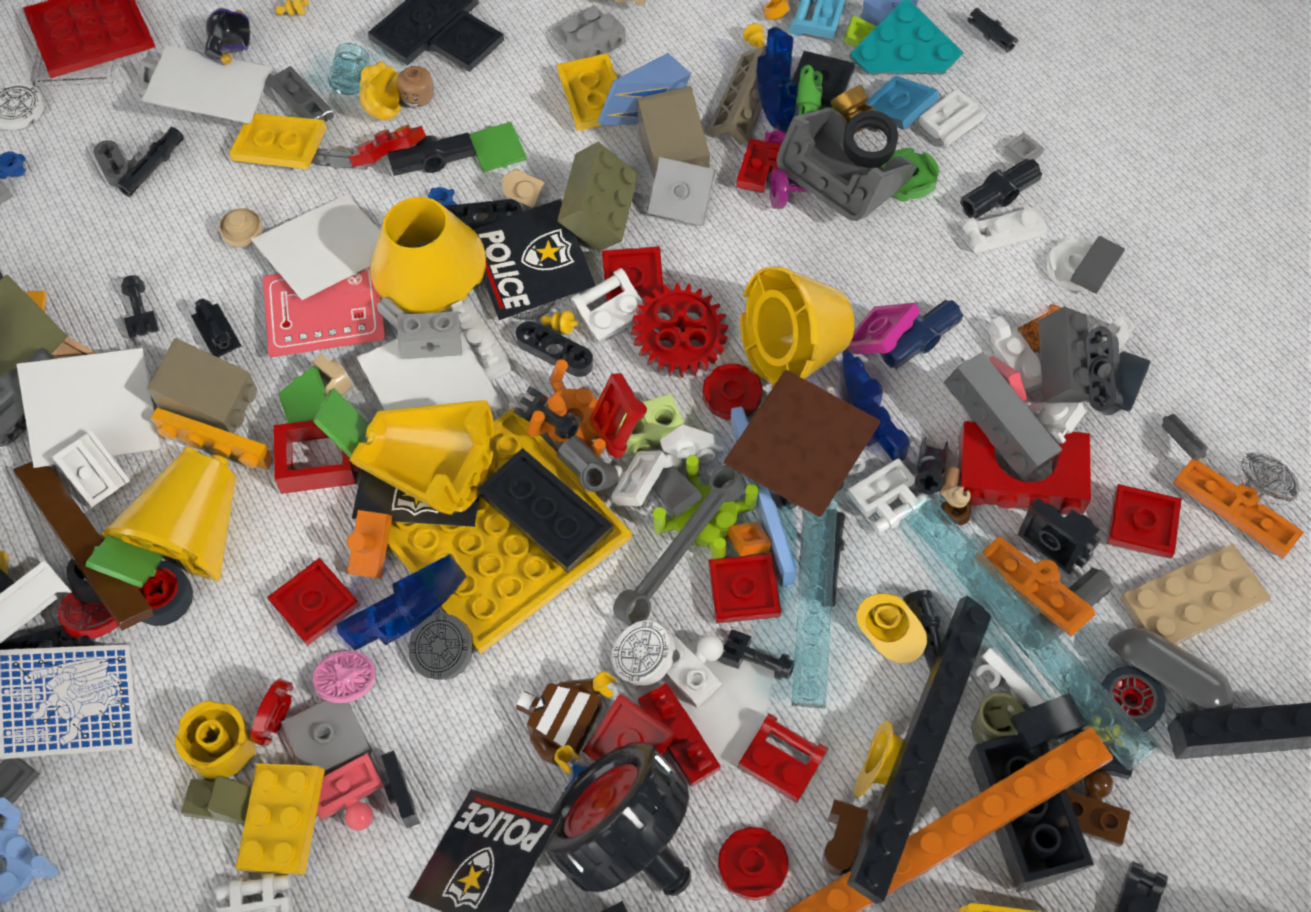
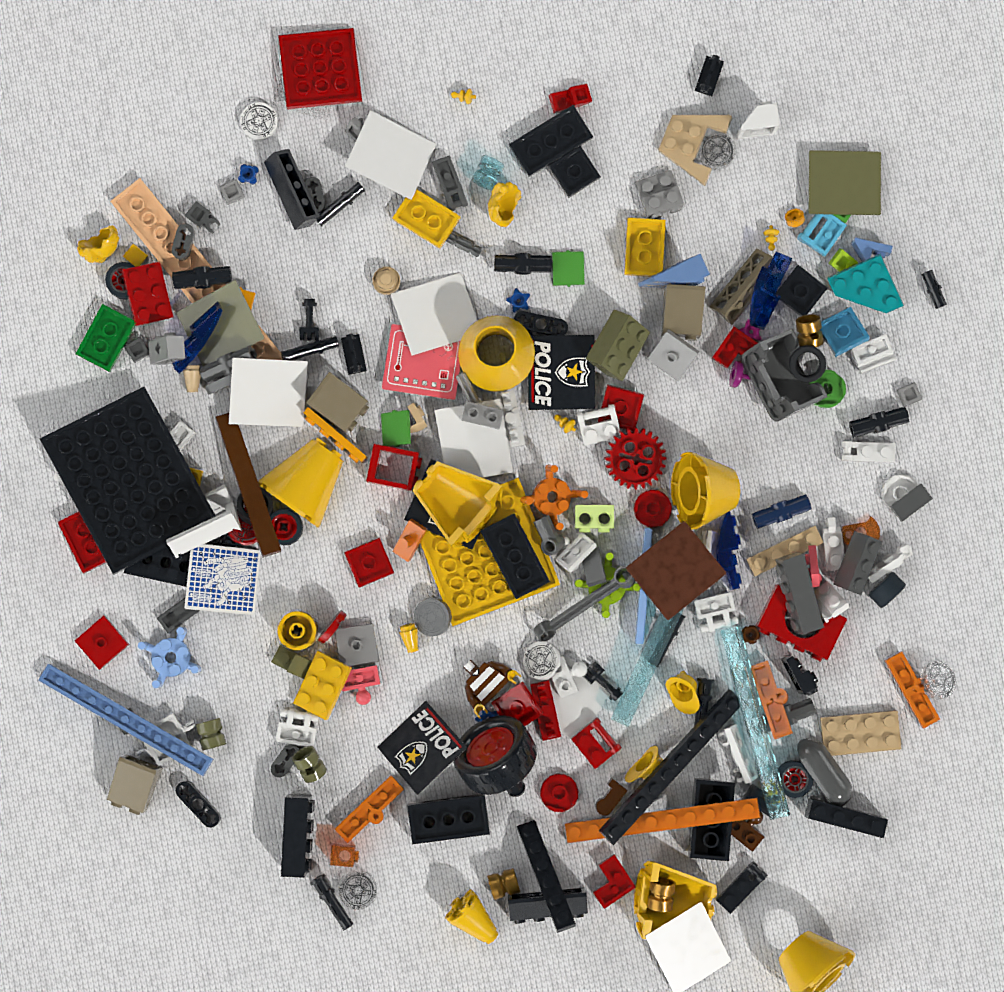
camera: 15 degrees right, 25 degrees up
white plate [51,430,130,508] -> none
bright green piece [85,536,163,588] -> none
black piece [204,8,250,65] -> none
bright pink wheel [312,651,376,703] -> none
bright green piece [313,388,369,457] -> none
clear blue slope [336,554,466,651] -> none
red plate [349,125,426,167] -> none
black plate [381,750,420,829] -> none
medium nougat head [397,66,434,107] -> none
tan plate [502,169,545,208] -> none
black hinge [513,386,579,439] -> none
black beam [516,321,594,377] -> none
red plate [589,373,647,458] -> none
white plate [660,424,726,470] -> none
red plate [708,553,782,624] -> none
orange plate [727,522,771,556] -> none
bright green piece [796,65,822,115] -> none
dark pink plate [845,302,921,355] -> none
black piece [915,437,948,494] -> none
arm [940,466,971,508] -> none
olive wheel [971,692,1024,744] -> none
black slope [1010,694,1088,751] -> none
black beam [1086,326,1123,415] -> none
red plate [1107,484,1182,559] -> none
dark grey axle [1162,414,1208,461] -> none
none -> black brick [264,149,320,230]
none -> black pin [281,335,339,361]
none -> yellow cone [399,623,419,653]
none -> tan plate [746,526,824,577]

